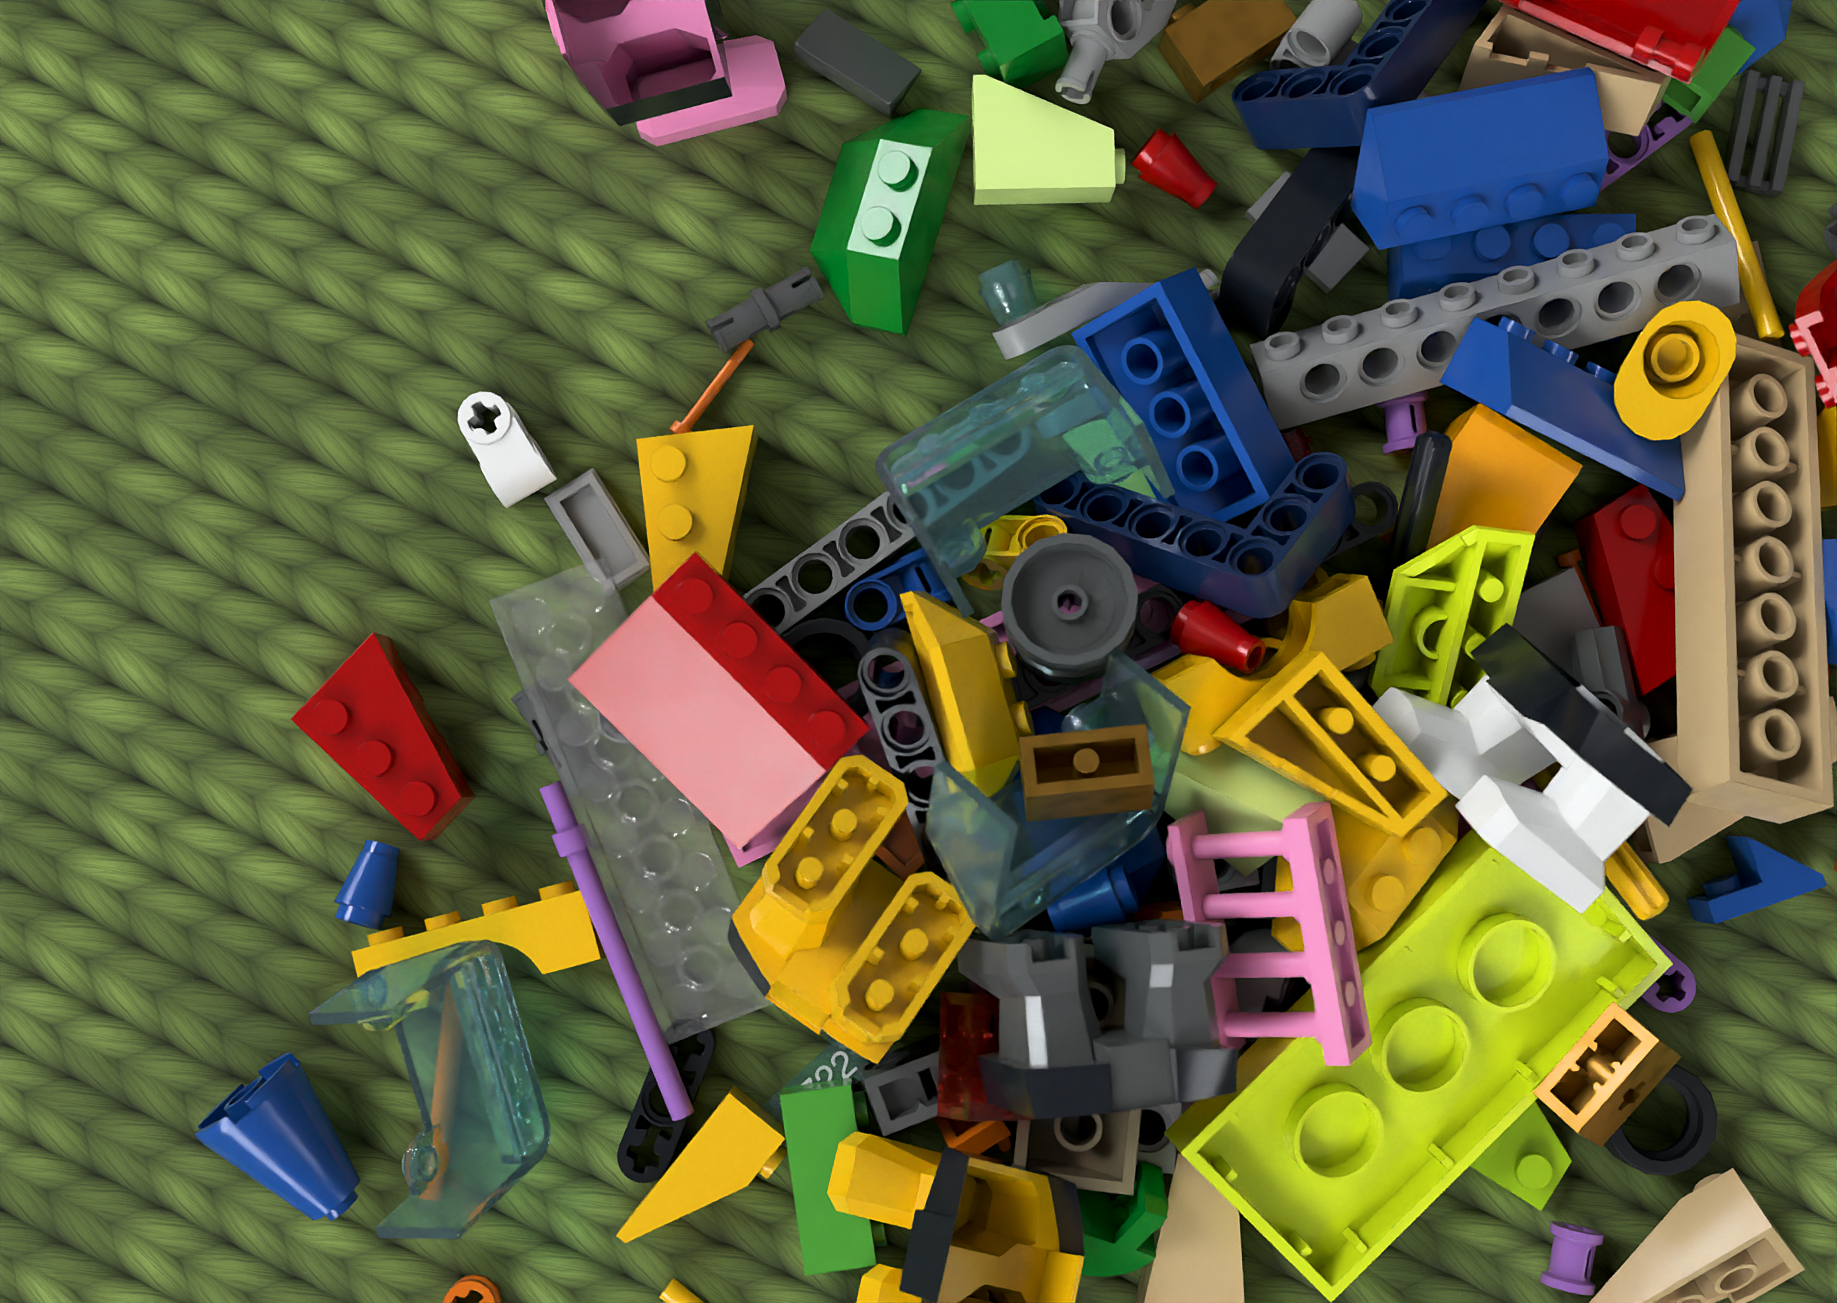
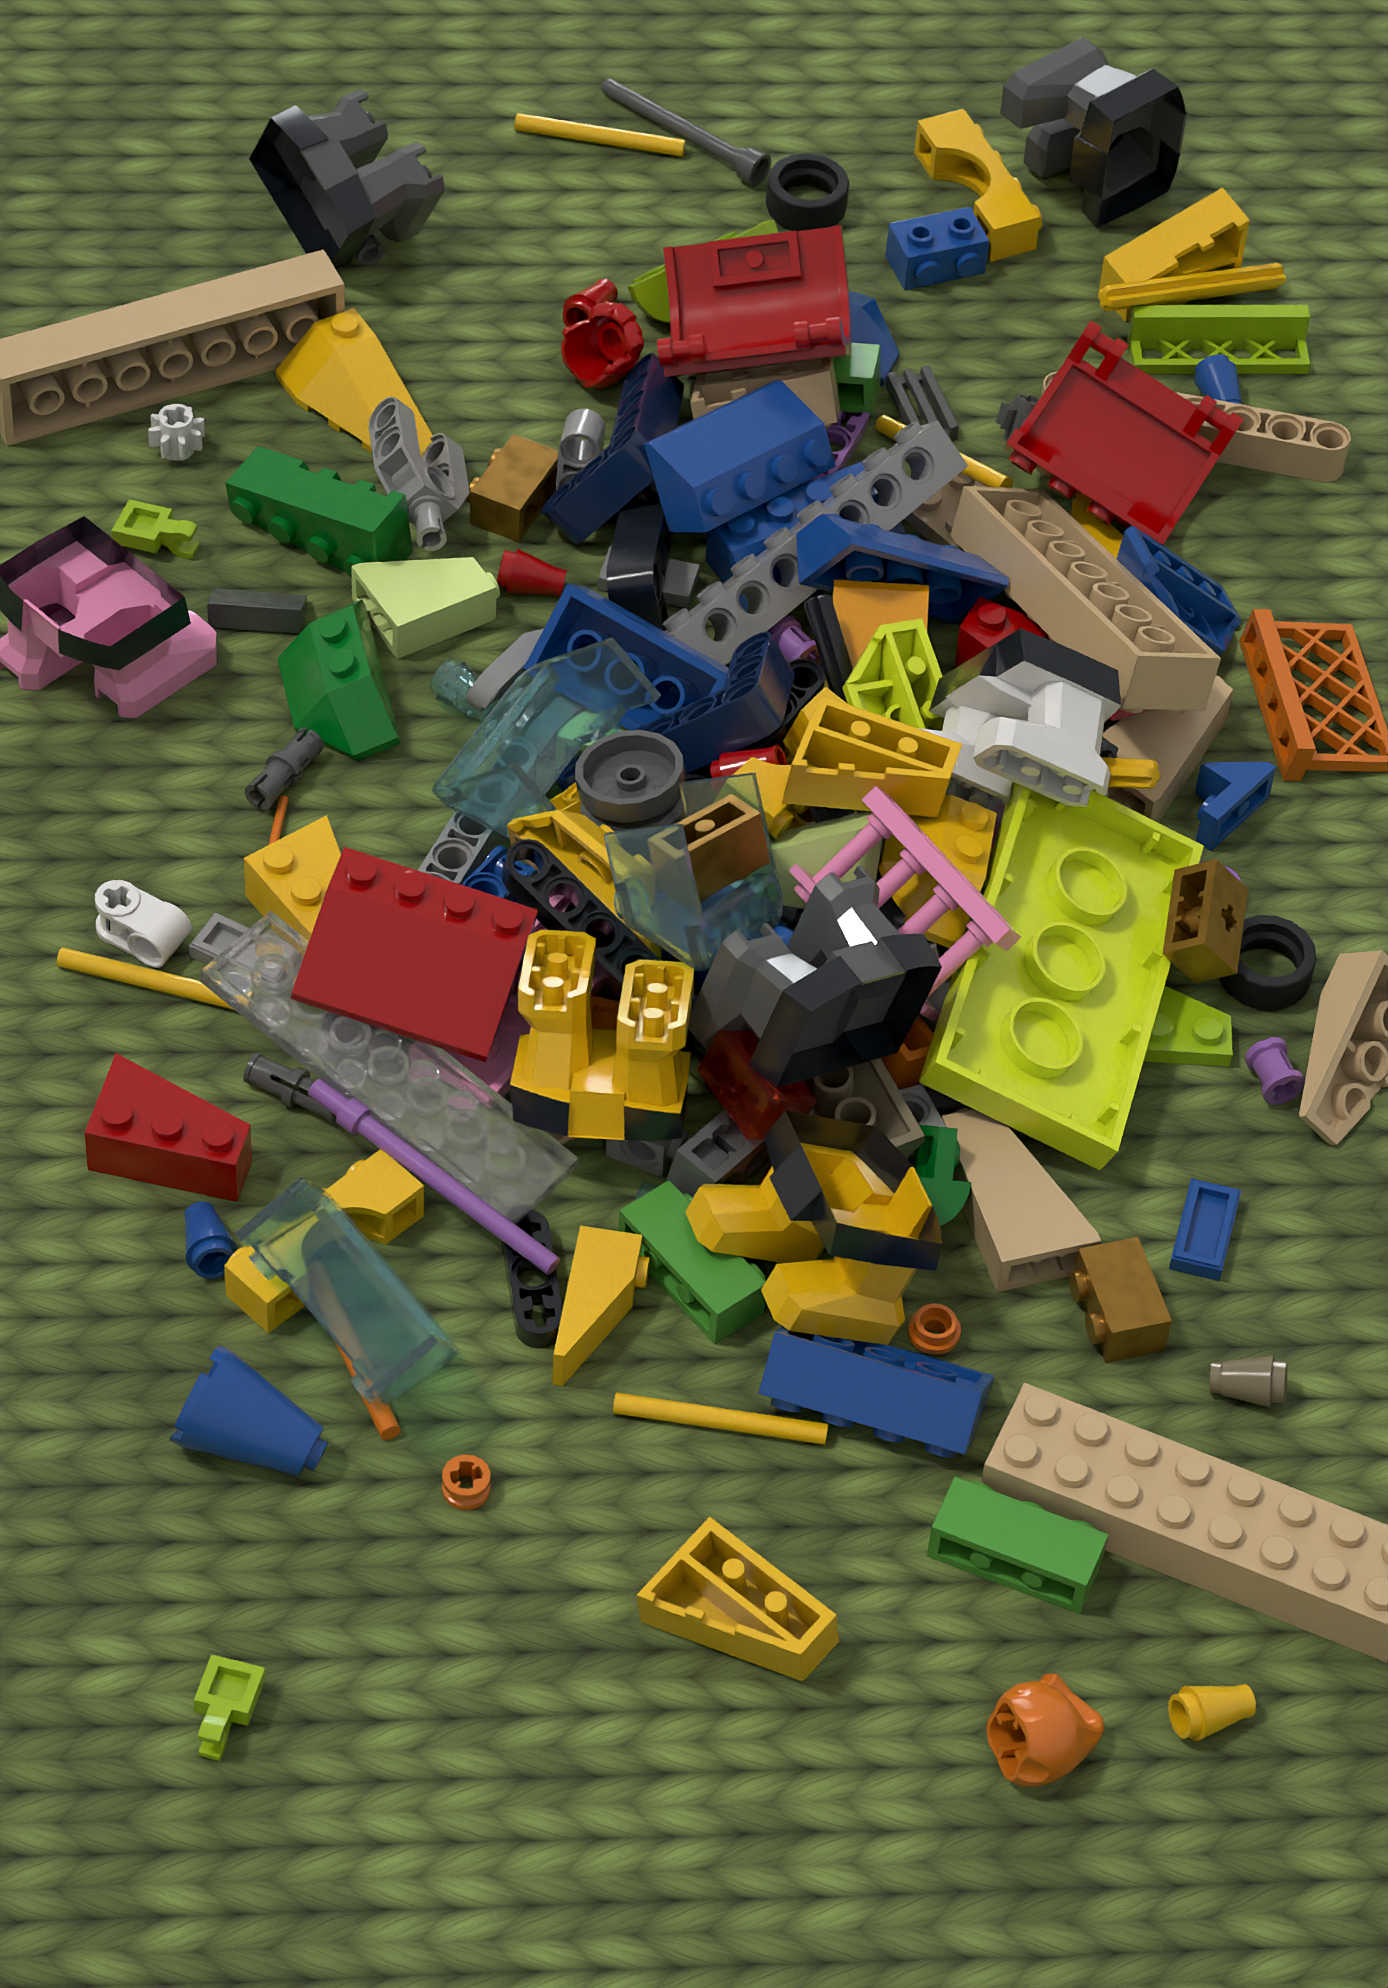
camera: 30 degrees left, 35 degrees down
yellow piece [1614,301,1737,440] -> none
none -> yellow bar [57,947,254,1014]

